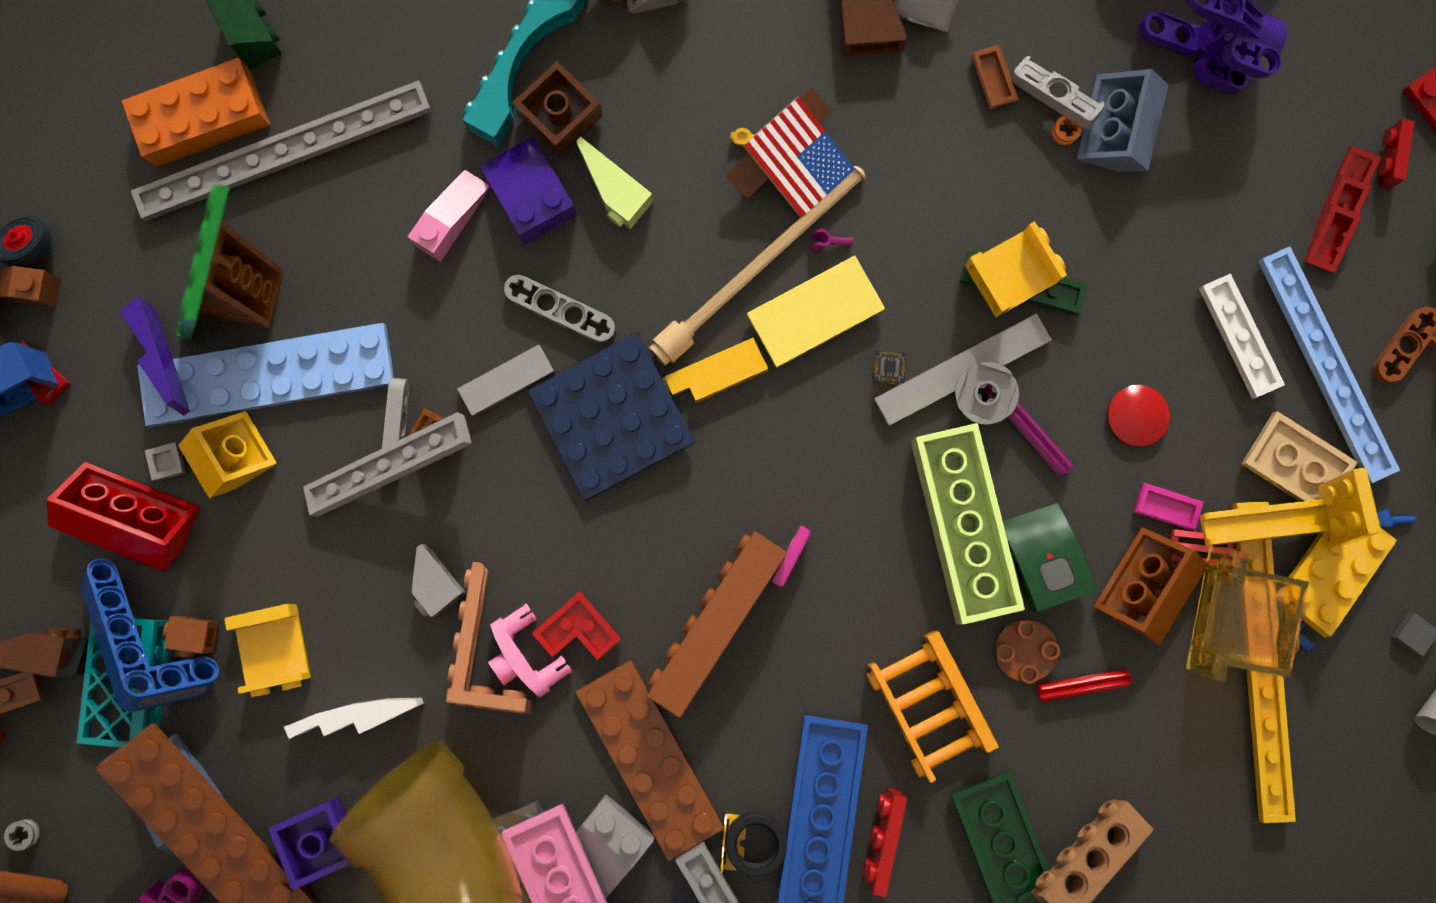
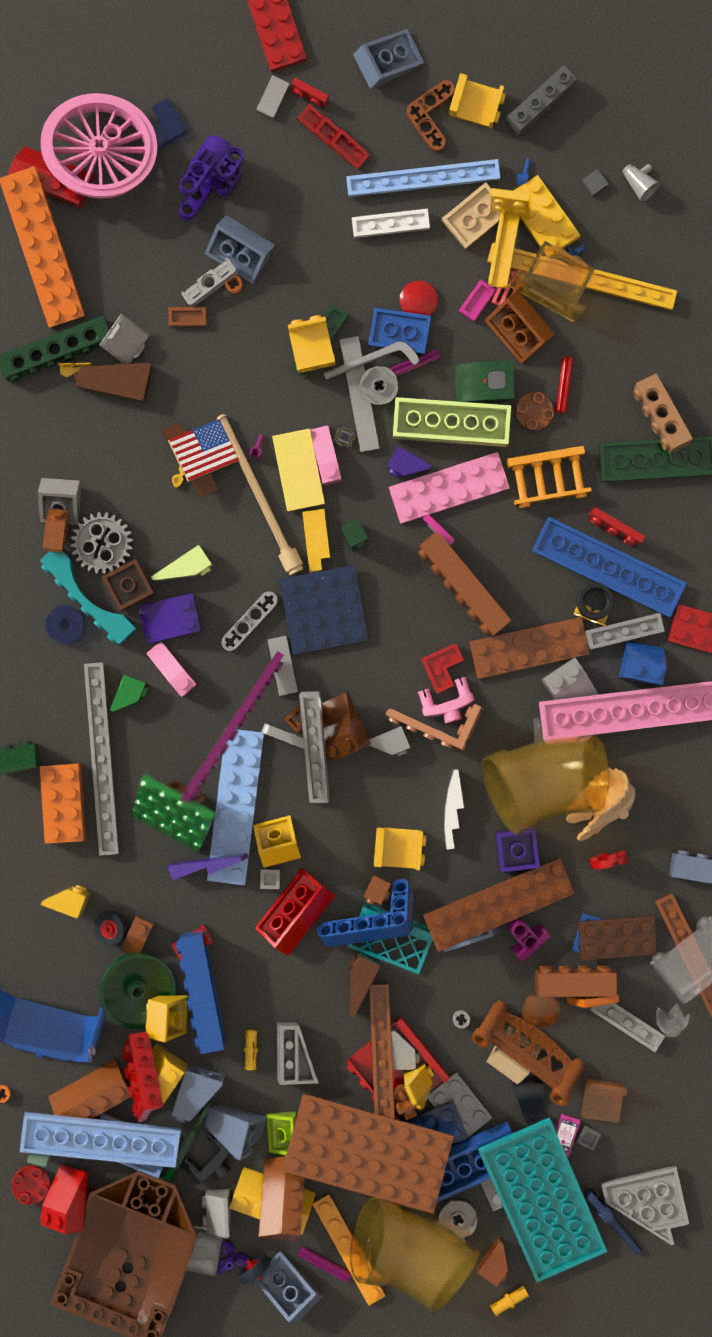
camera: 70 degrees left, 5 degrees up
none -> yellow slope [41,885,91,918]
none -> clear blue plate [45,605,85,644]
none -> light grey gear [70,512,133,574]
none -> green slope [110,675,149,712]
none -> magenta plate [181,651,284,803]
none -> light grey tile [256,75,290,120]
none -> bright pink slope [310,426,342,486]
none -> reddish brown slope [321,692,371,762]
none -> light grey piece [324,342,419,380]
none -> dark green brick [340,518,368,551]
none -> blue plate [368,308,431,355]
none -> dark purple slope [386,446,431,478]
none -> bright pink plate [389,452,509,524]

